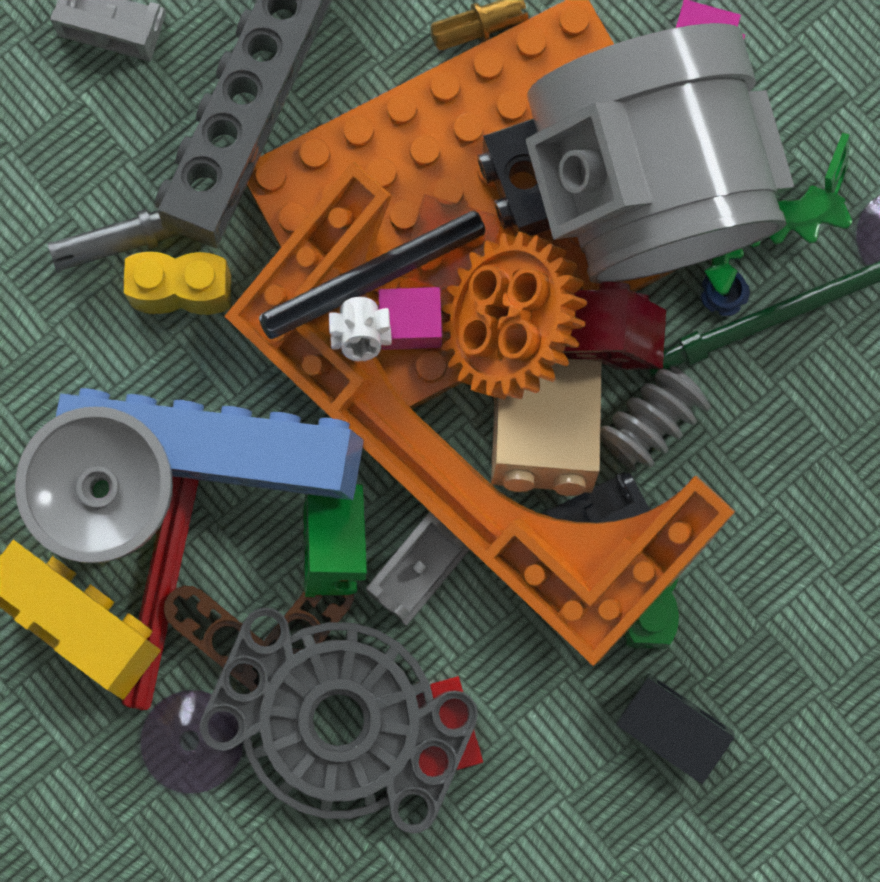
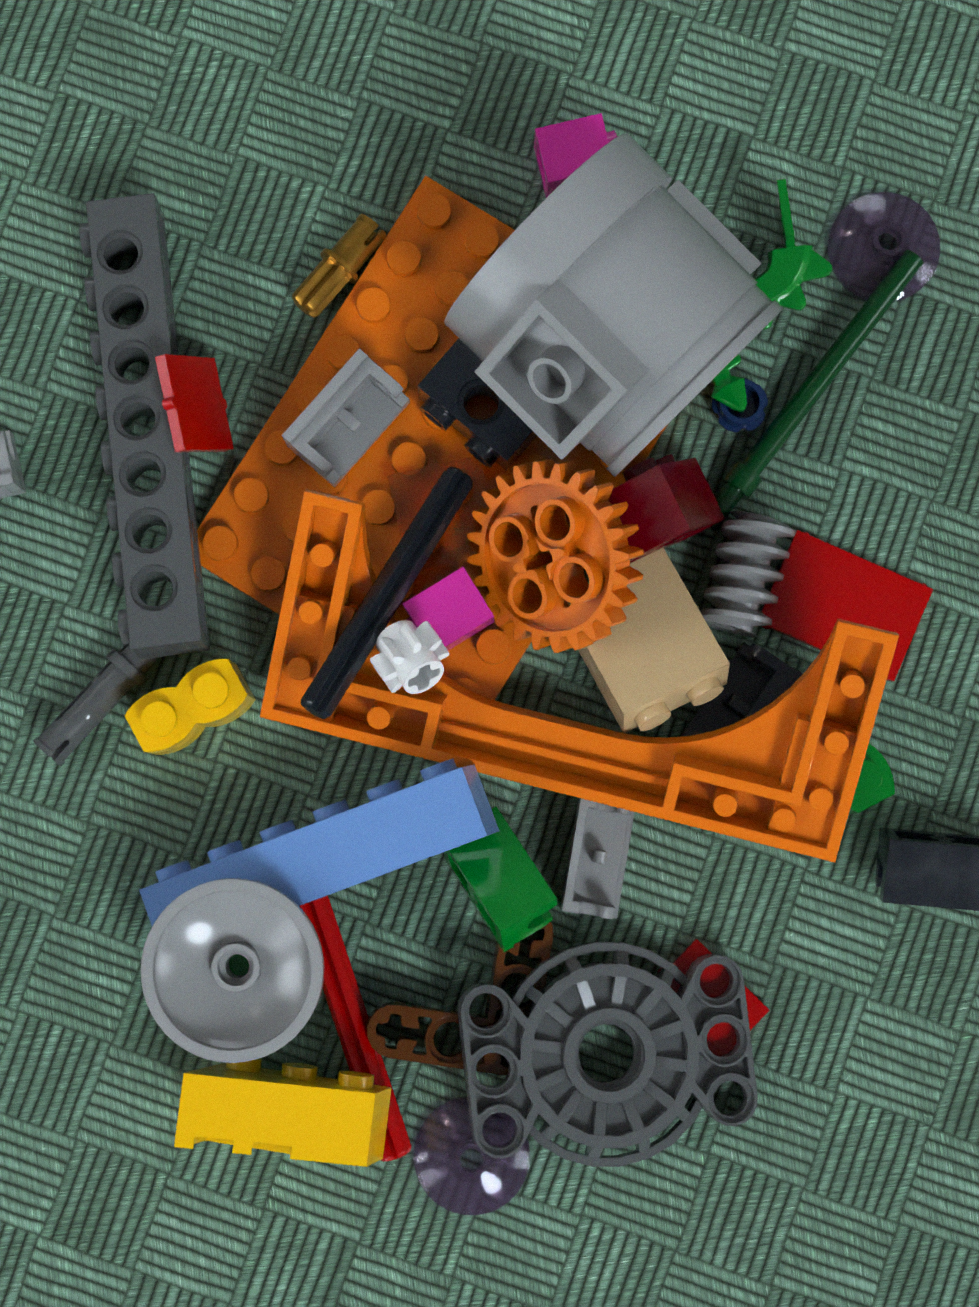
camera: 30 degrees left, 5 degrees up
none -> red piece [155,354,234,452]
none -> light grey hinge [282,348,410,487]
none -> red piece [761,530,933,682]

